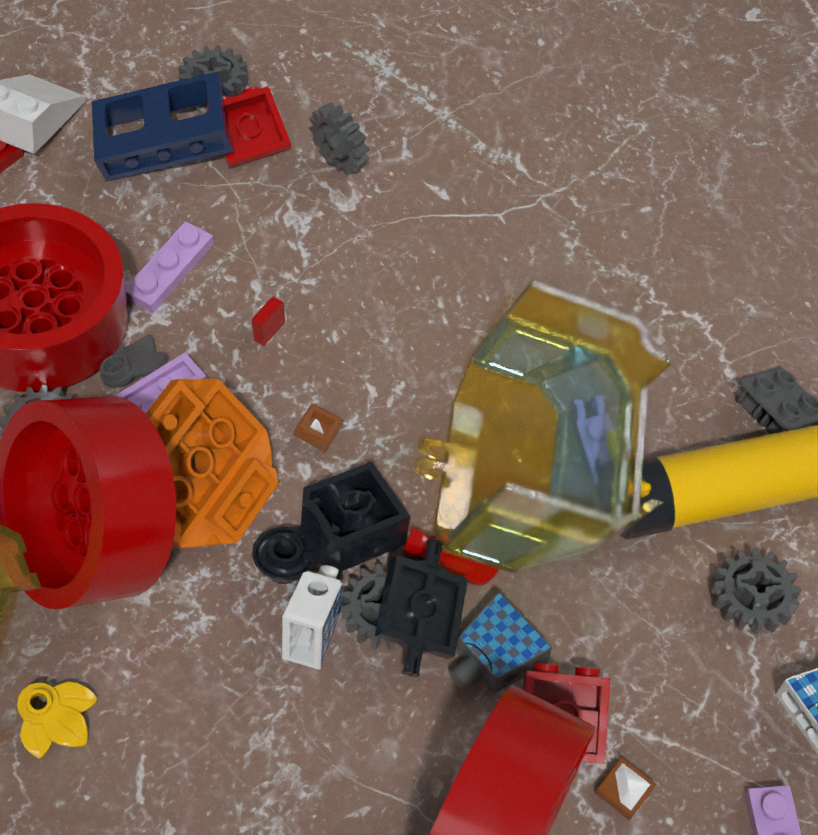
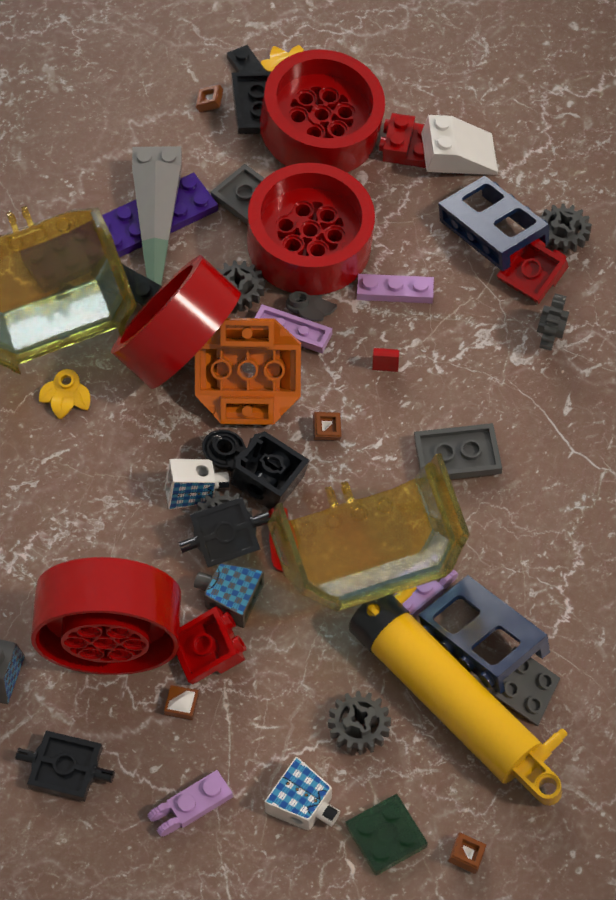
camera: 65 degrees right, 0 degrees up
none -> dark grey plate [414,423,502,483]
none -> dark blue window [419,575,550,694]

